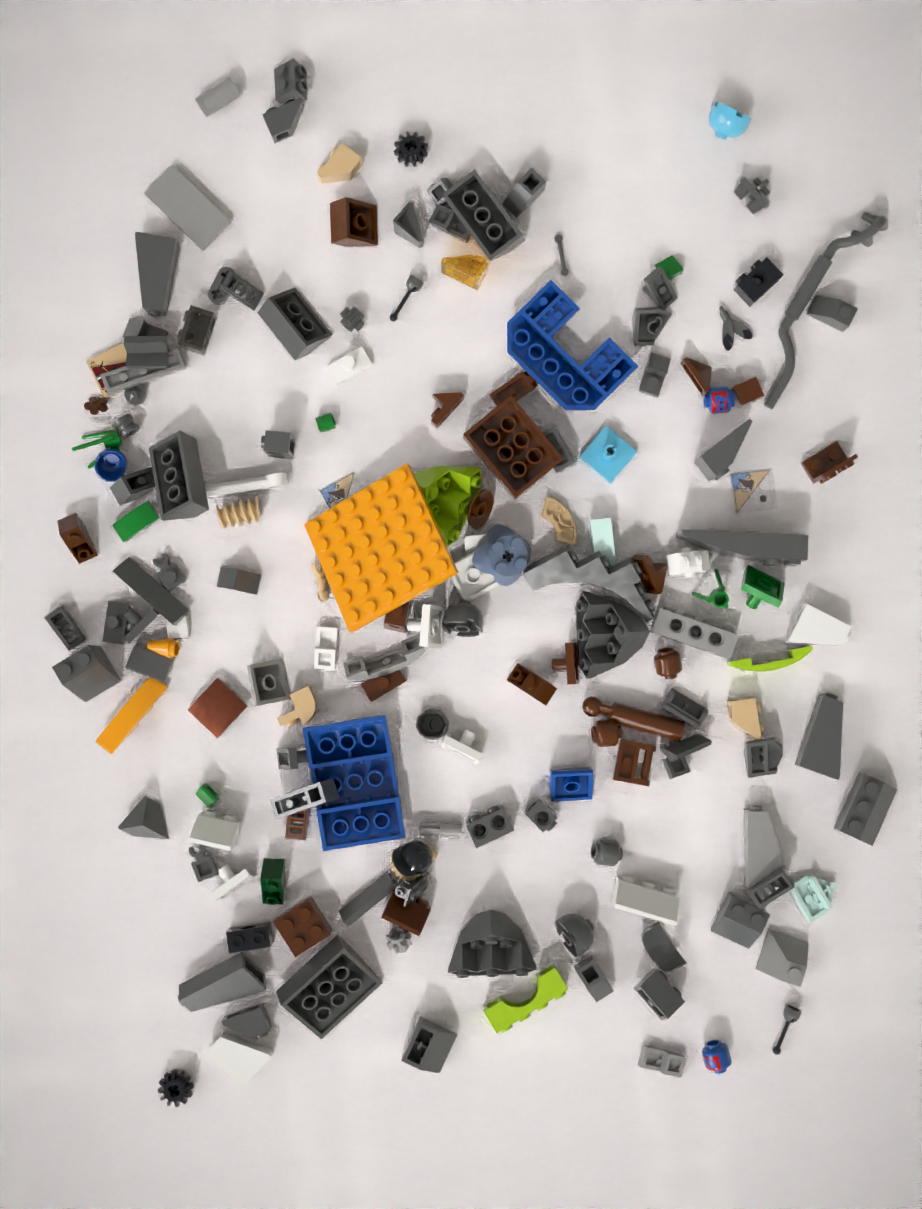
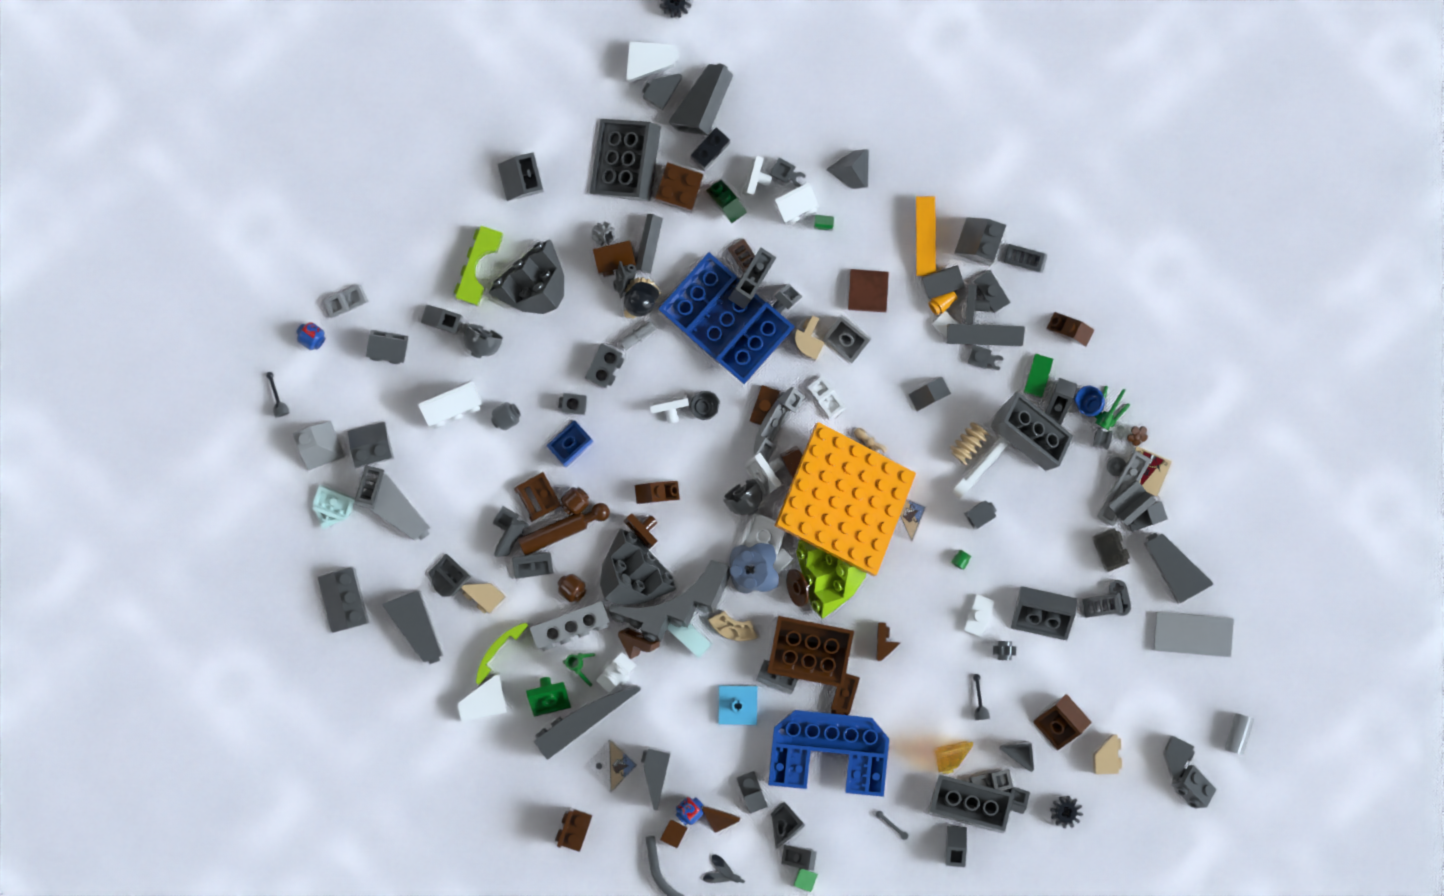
camera: 135 degrees right, 0 degrees up
dark grey piece [641,921,687,973] -> none

